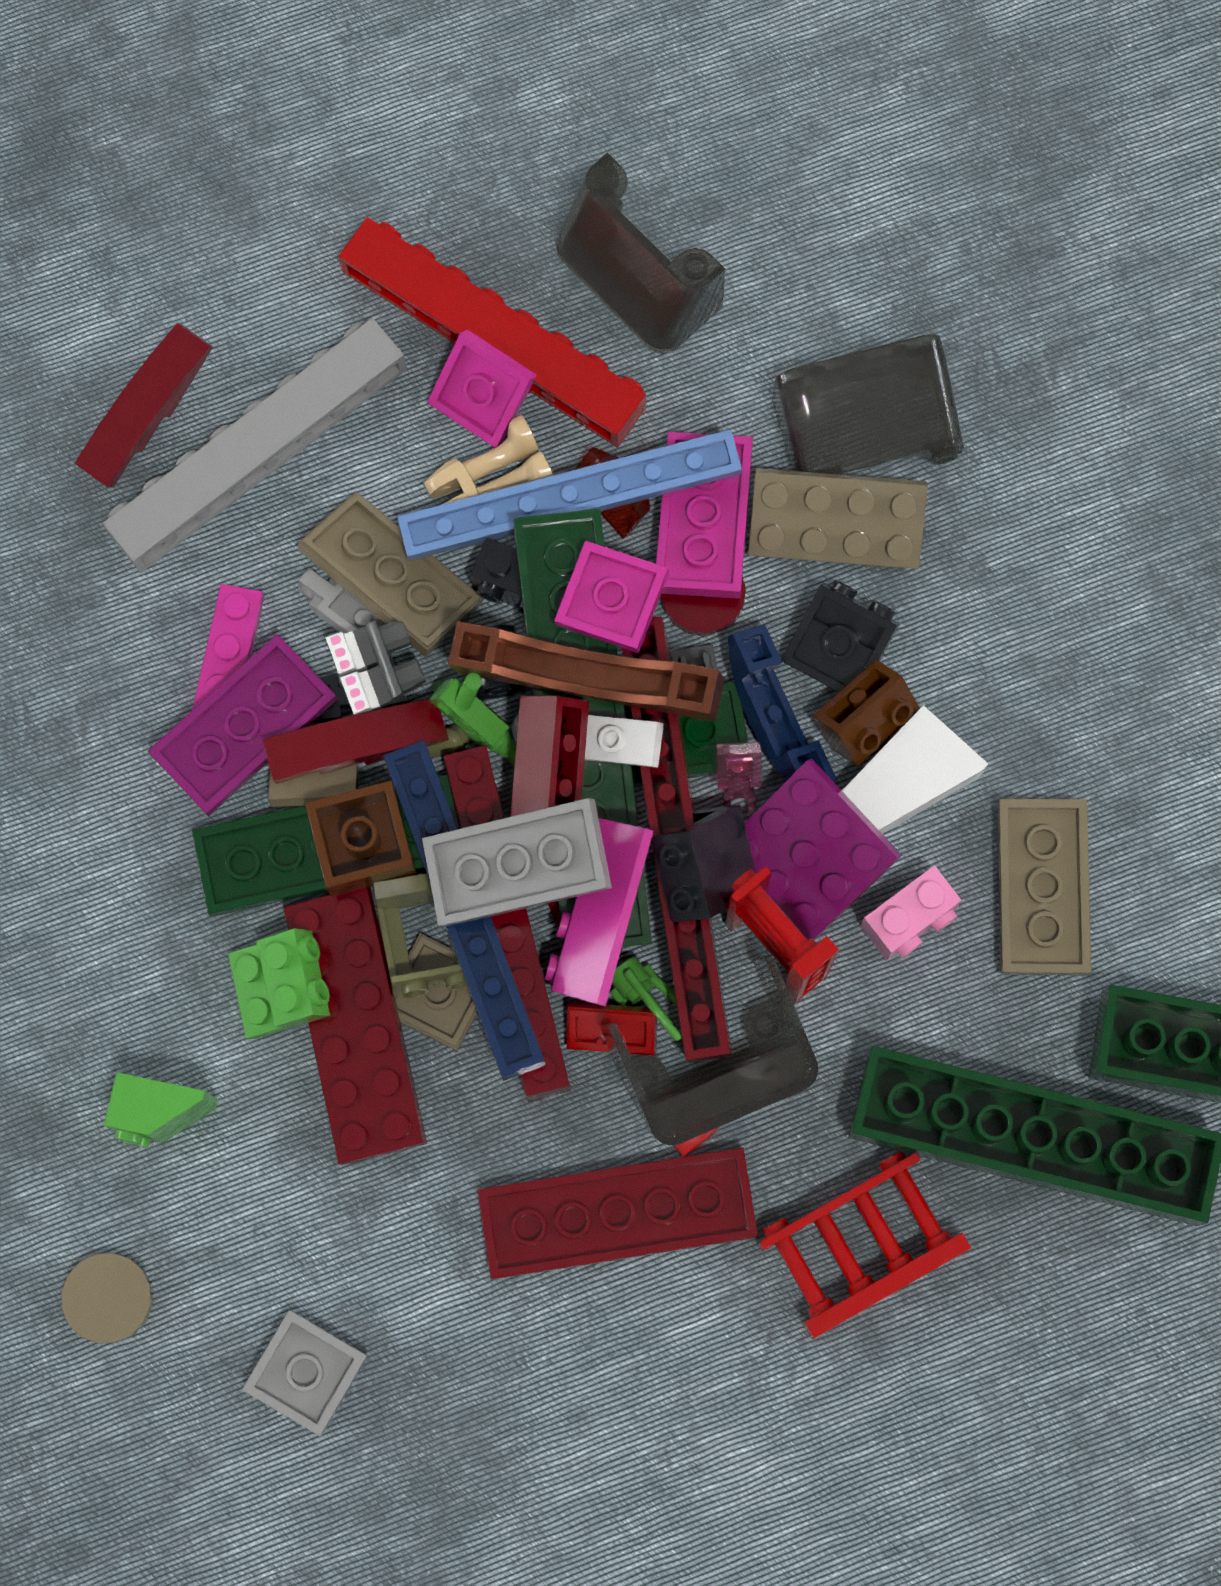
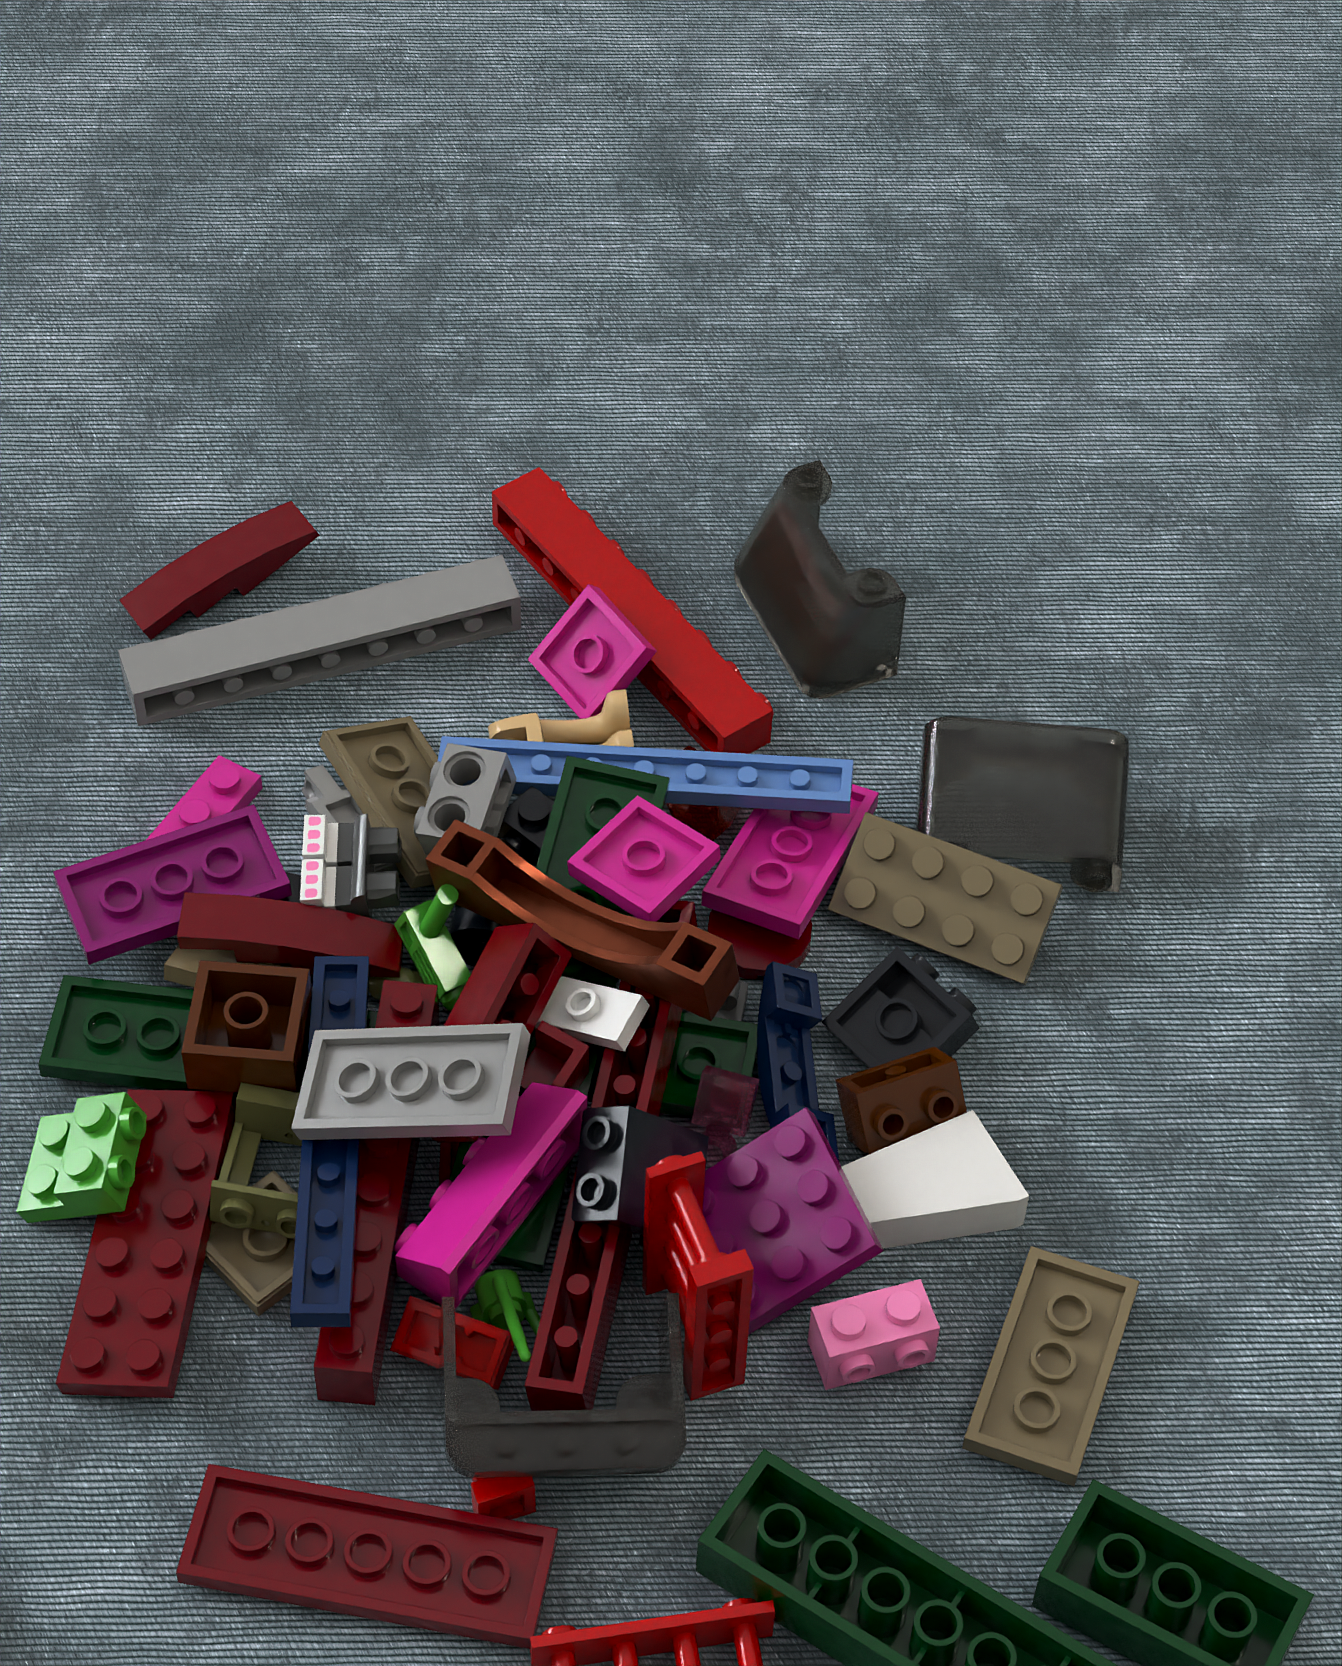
camera: 15 degrees right, 25 degrees down
none -> light grey brick [414,743,517,857]
none -> dark red panel [519,1021,589,1095]

